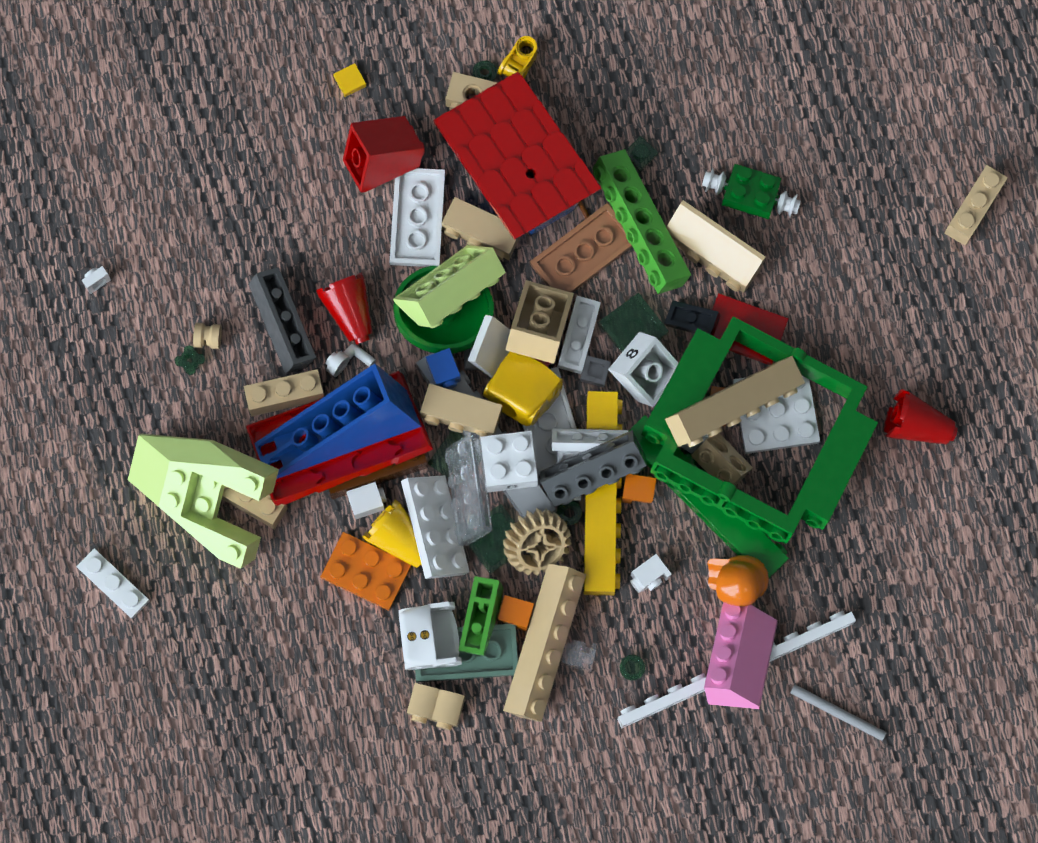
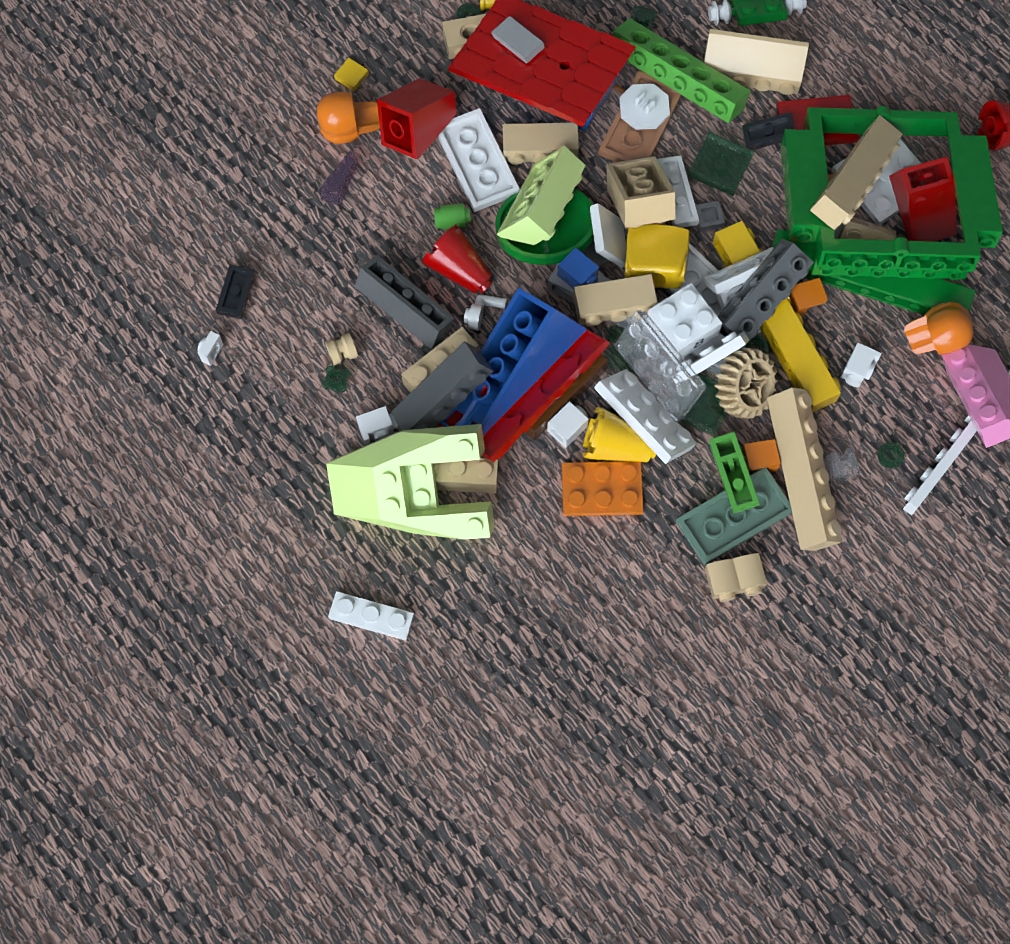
camera: 25 degrees left, 5 degrees down
white piece [399,602,462,670] -> none
white brick [608,332,678,407] -> none
none -> black plate [216,264,256,319]
none -> orange piece [316,92,380,144]
none -> clear purple slope [319,151,357,206]
none -> white brick [356,406,398,446]
none -> dark grey brick [391,341,493,430]
none -> bright green brick [434,203,471,231]
none -> light grey tile [492,16,545,64]
none -> white piece [619,84,670,130]
none -> white plate [673,331,749,385]
none -> red slope [889,157,957,242]

